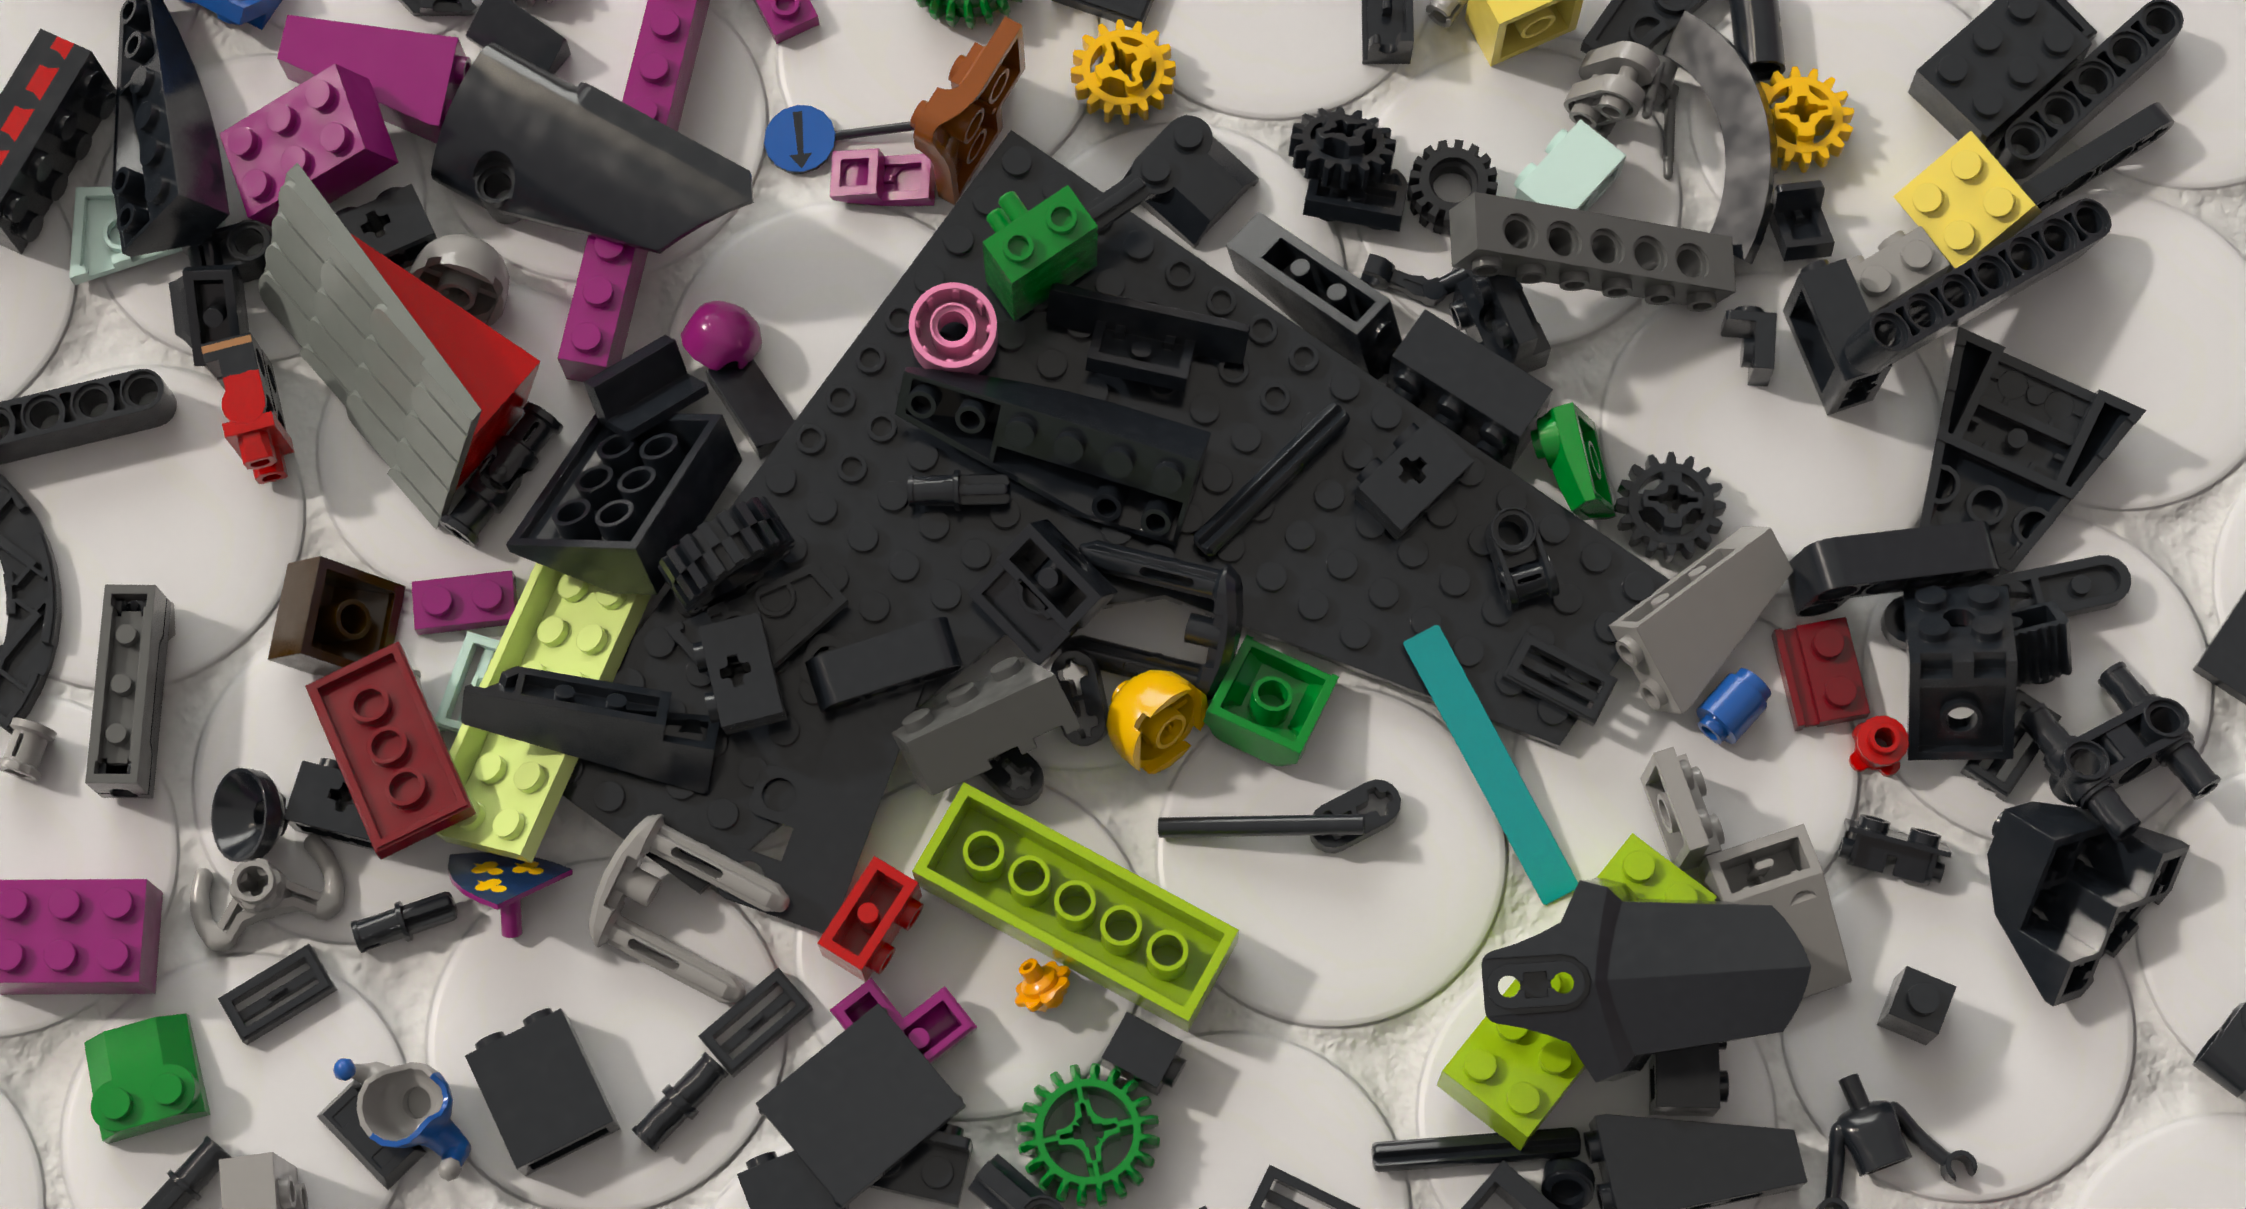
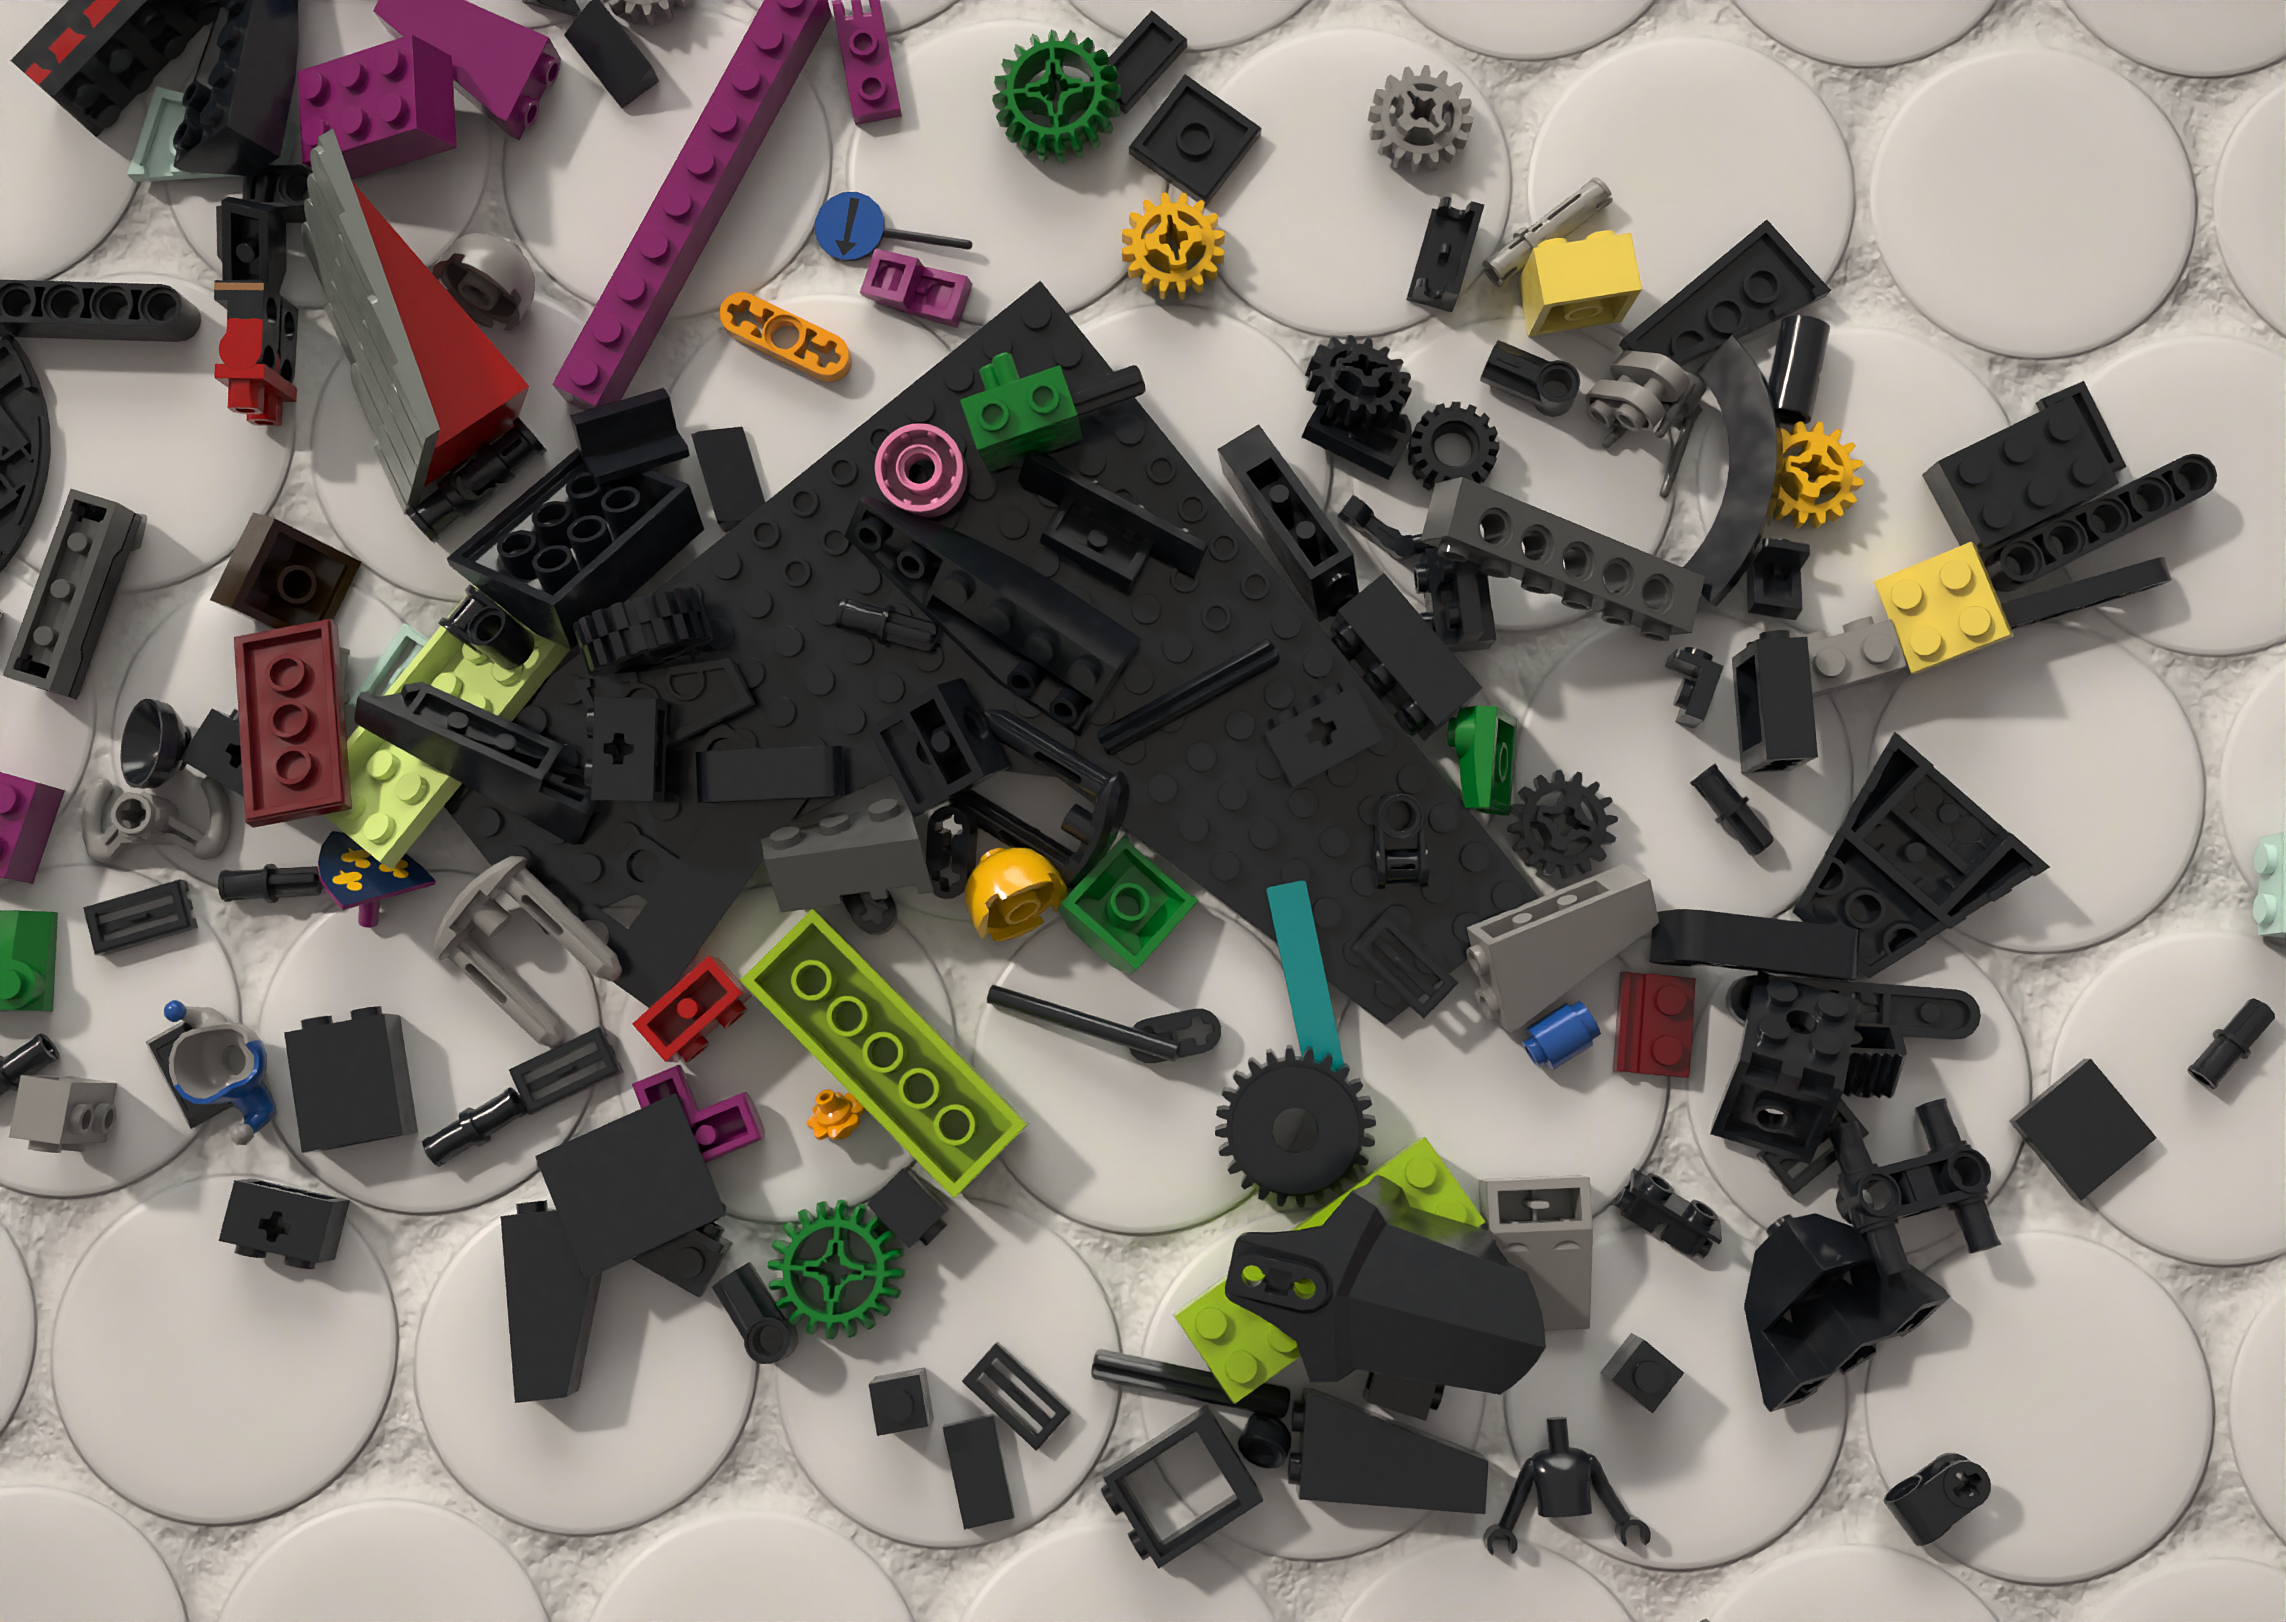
camera: 15 degrees right, 10 degrees up
black brick [335,184,437,269] -> none
magenta plate [412,570,517,635] -> none
black panel [431,43,754,254] -> none
magenta hair [681,301,762,371] -> none
dark orange slope [910,16,1026,205] -> none
black slope [1123,115,1259,249] -> none
light aqua brick [1514,119,1626,211] -> none
light grey plate [1640,747,1725,871] -> none
black beam [1844,198,2112,374] -> none
red brick [1849,716,1909,777] -> none
none -> black piece [438,584,535,669]
none -> light orange beam [719,292,852,382]
none -> black gear [1215,1045,1376,1208]
none -> black piece [1480,340,1580,417]
none -> black axle [1690,763,1774,856]

